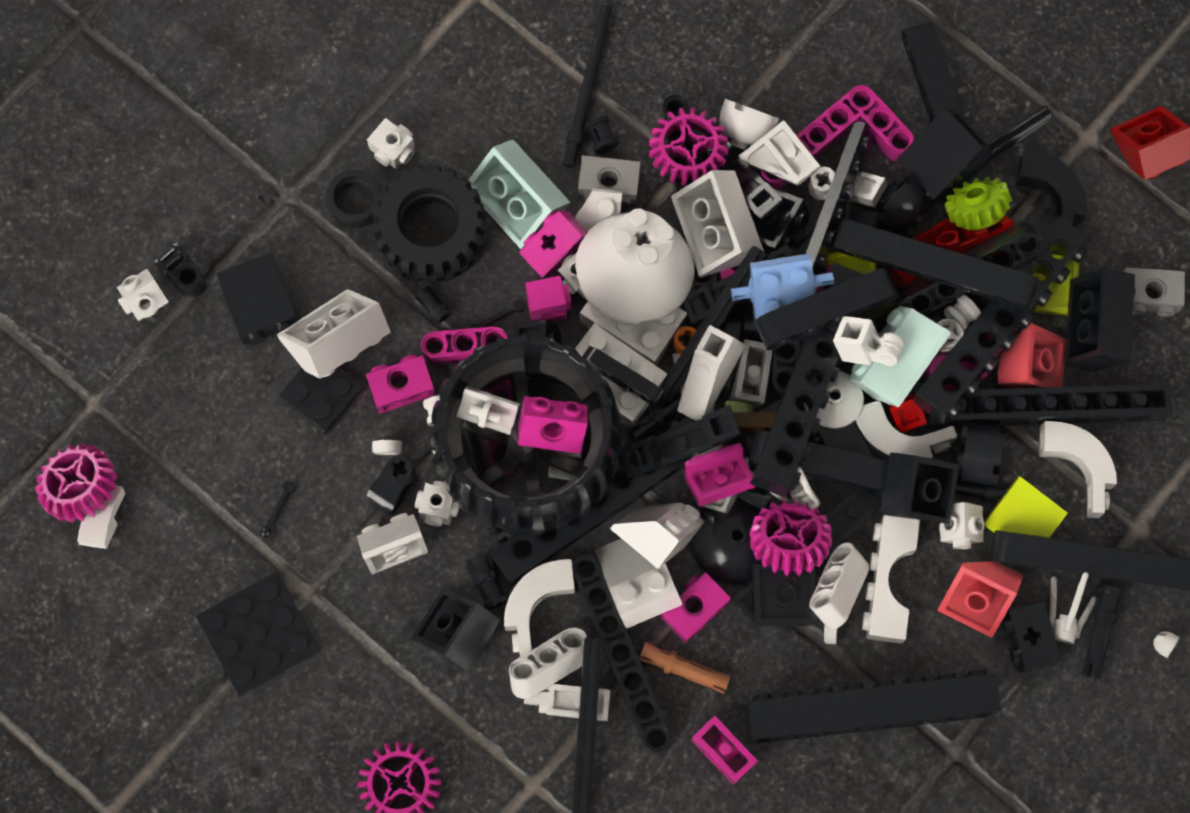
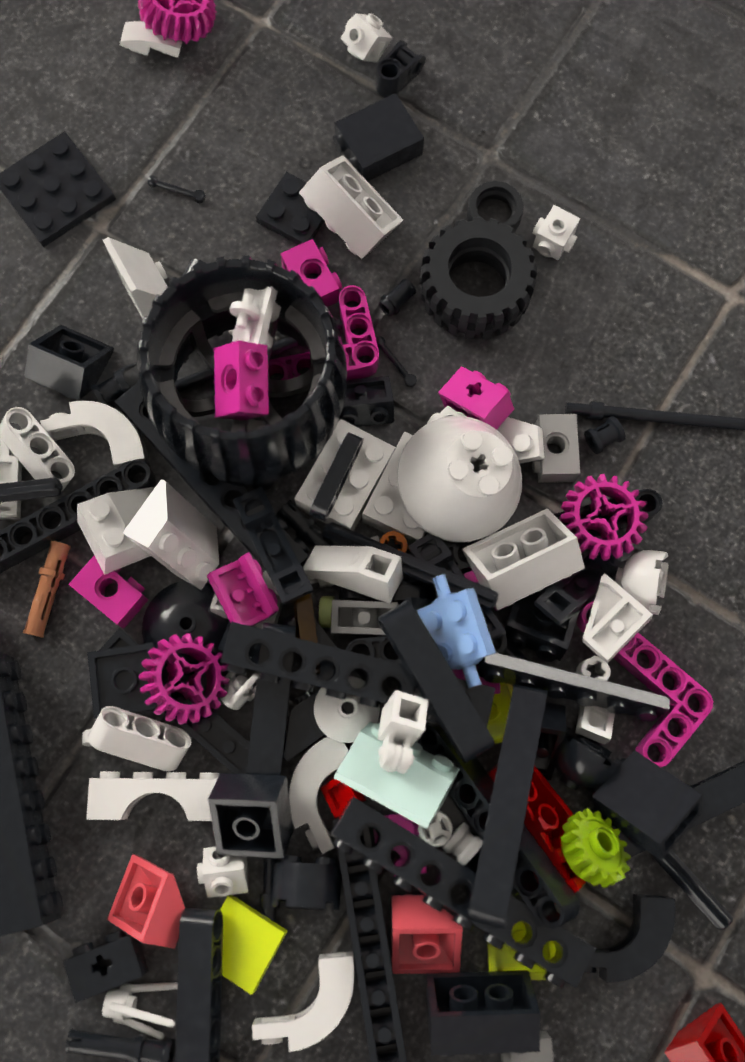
camera: 80 degrees right, 0 degrees up
light aqua slope [469,140,571,249] -> none
dark pink brick [525,276,571,323] -> none

